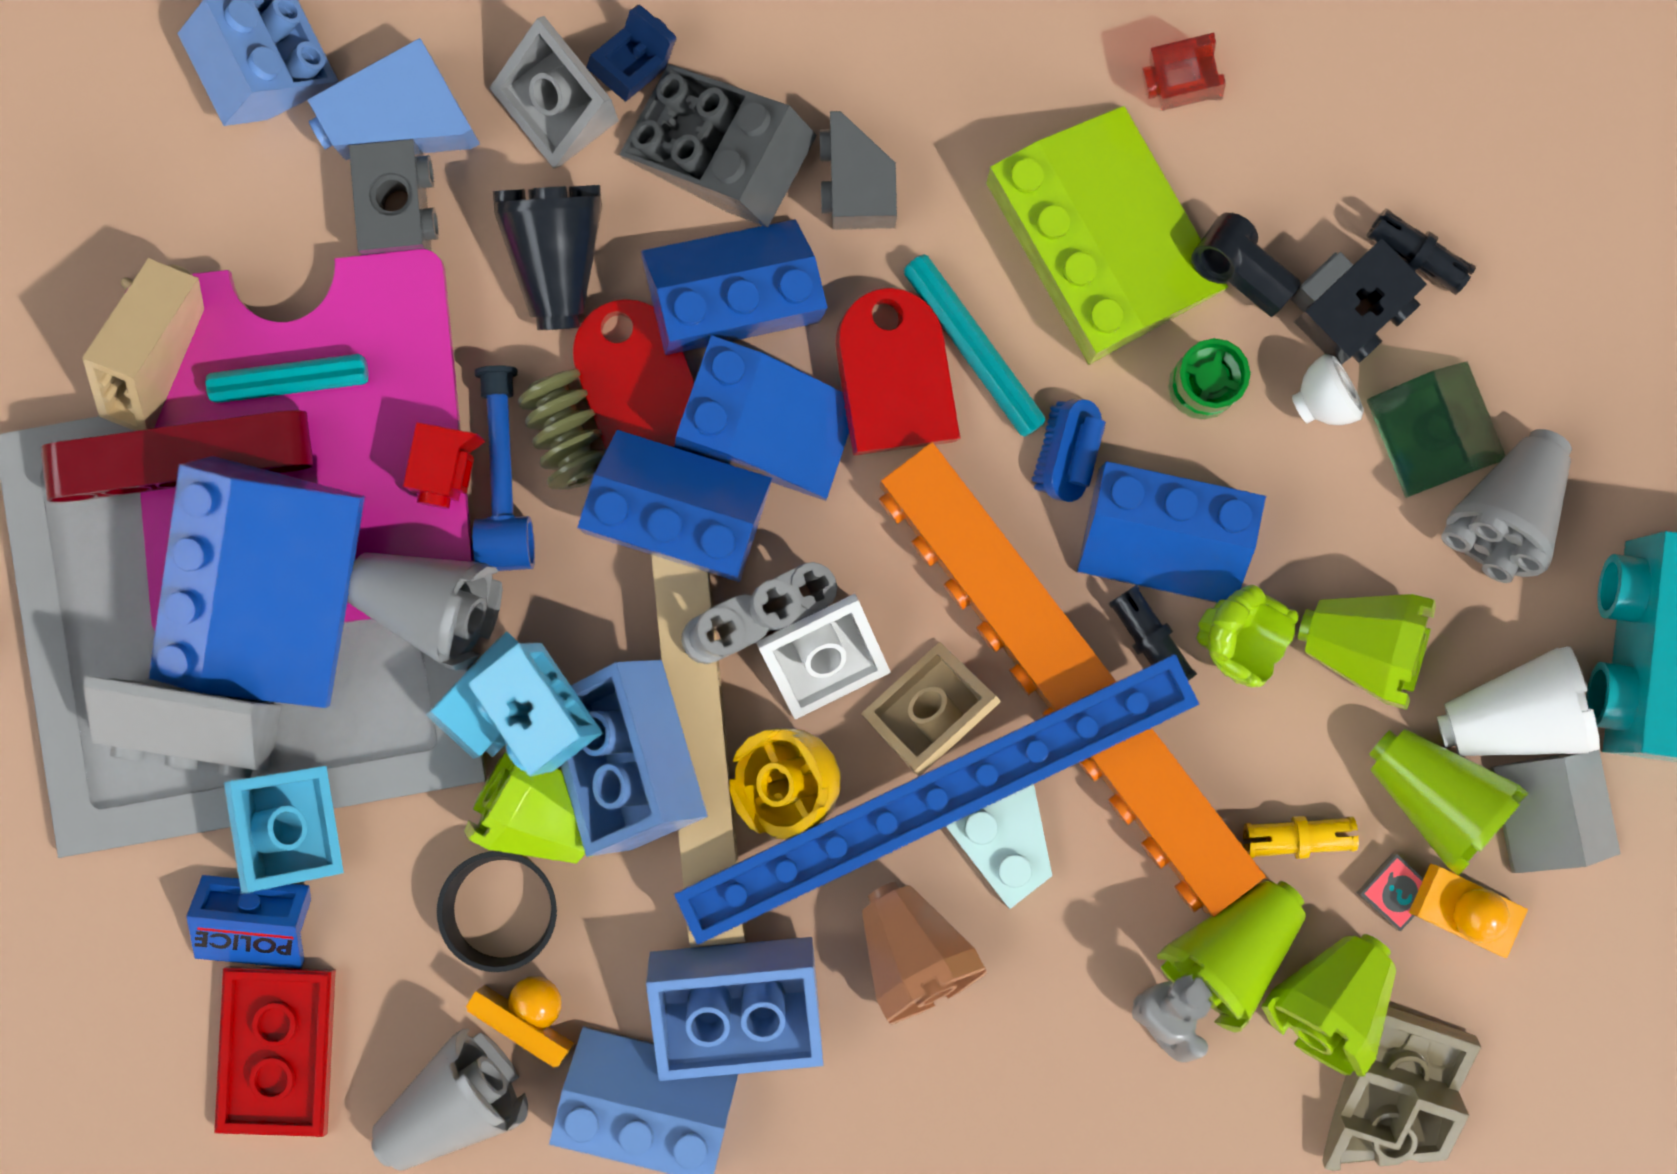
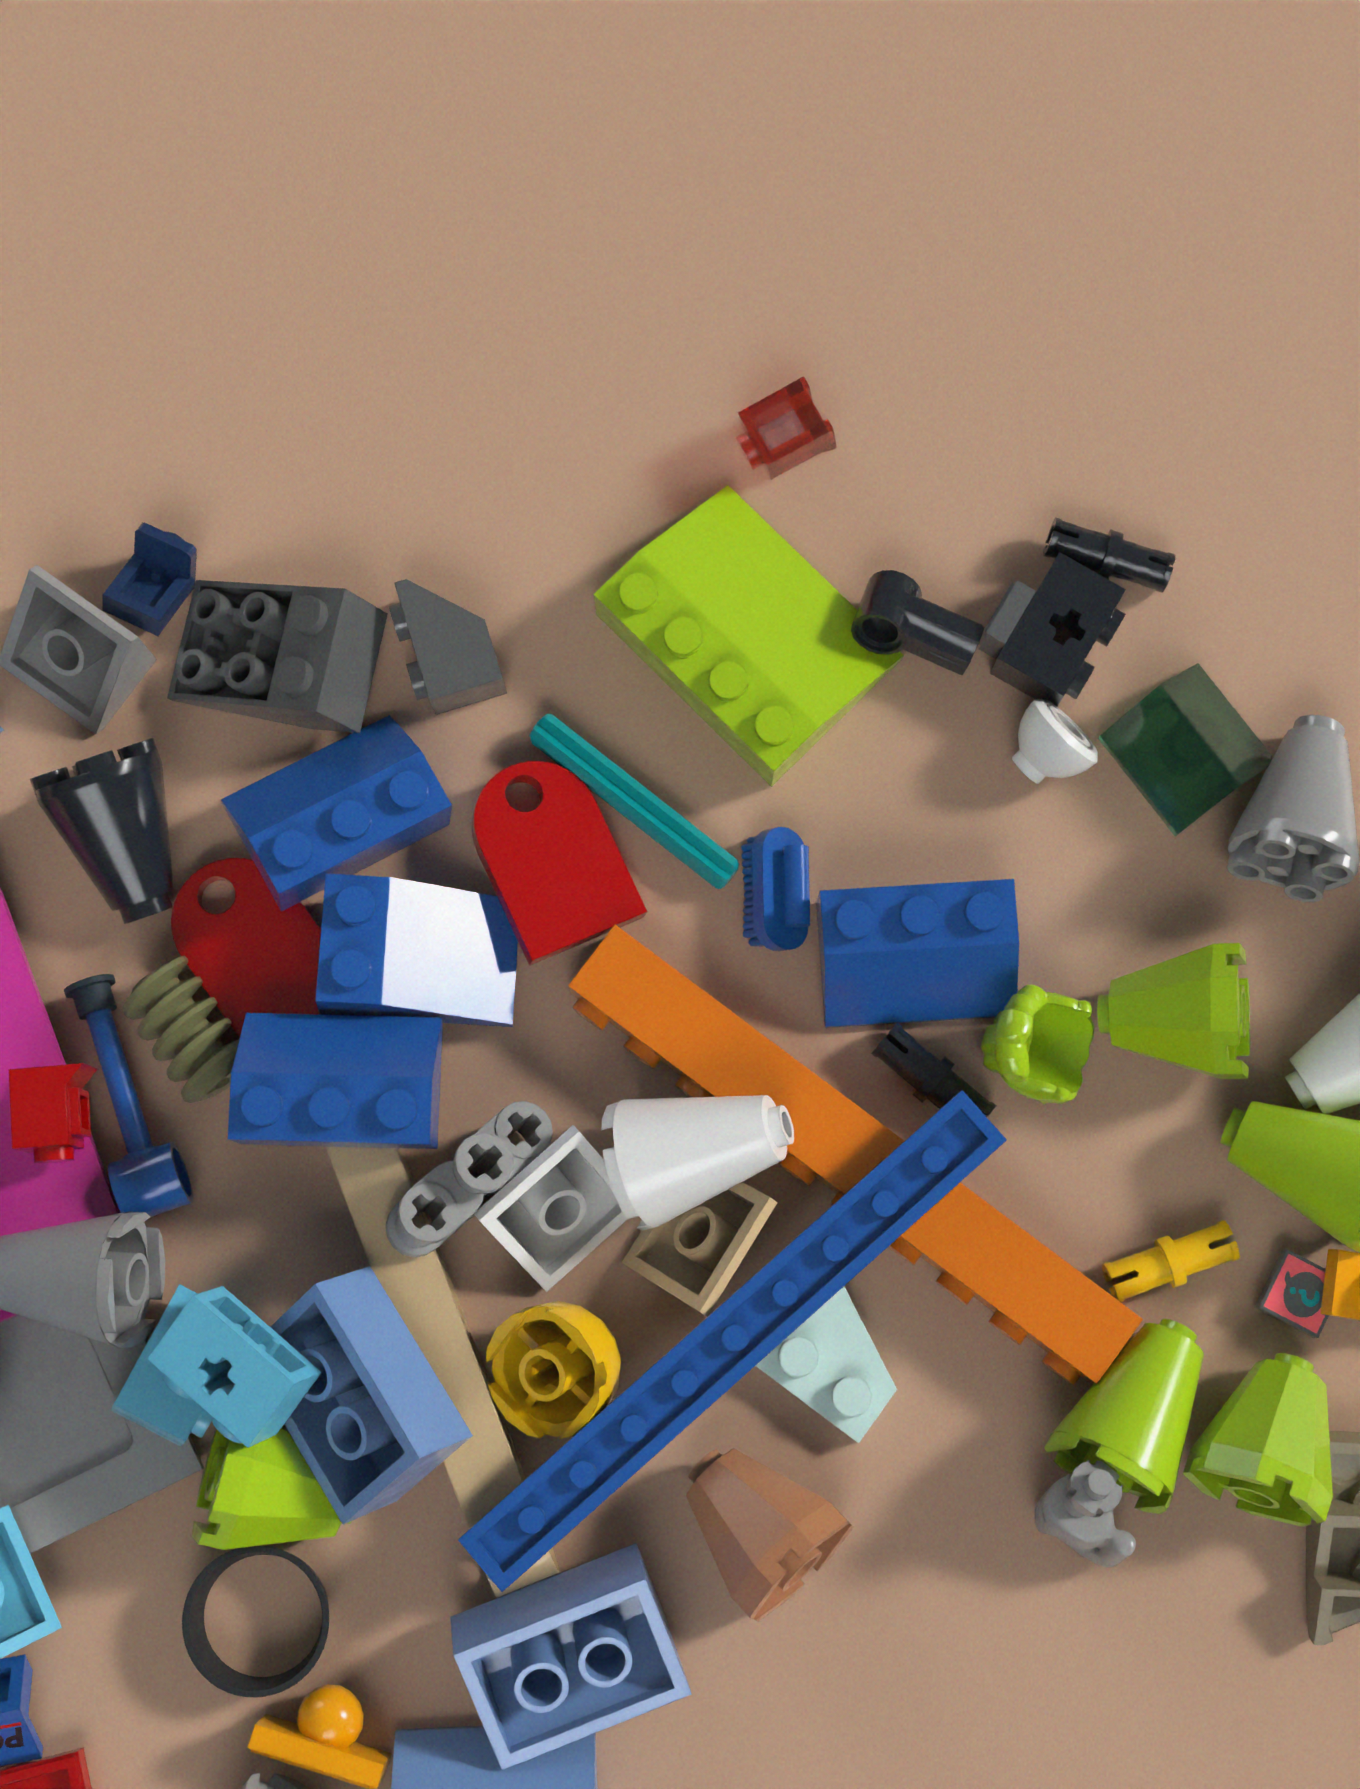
camera: 15 degrees left, 5 degrees down
green wheel [1168,338,1251,420] -> none
none -> white cone [601,1095,794,1231]

